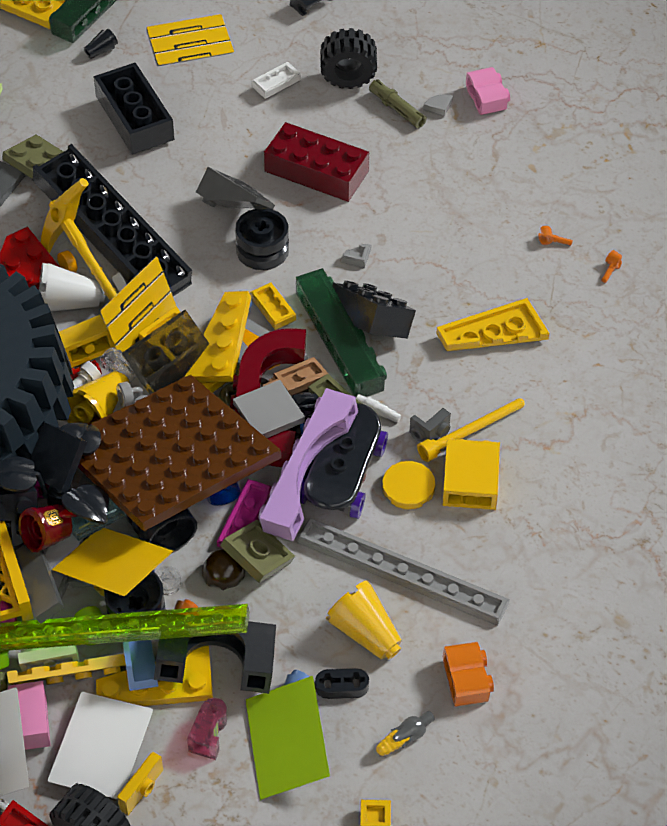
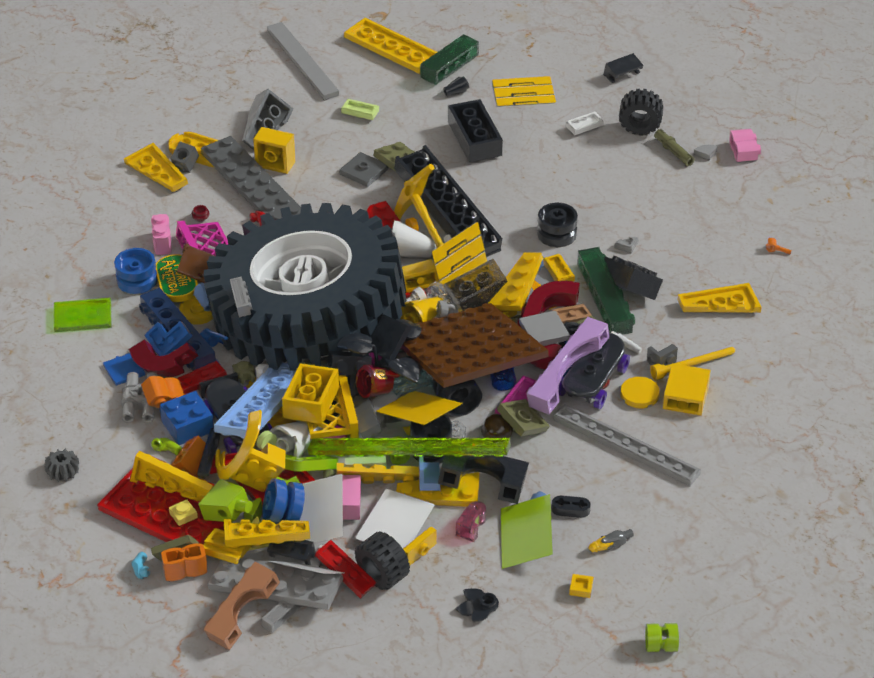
camera: 10 degrees right, 10 degrees down
dark grey wedge [196,167,275,209] -> none
dark red brick [264,122,370,202] -> none
yellow cone [326,581,402,660] -> none
orange brick [442,642,494,707] -> none
orange hand [601,250,622,283] -> none

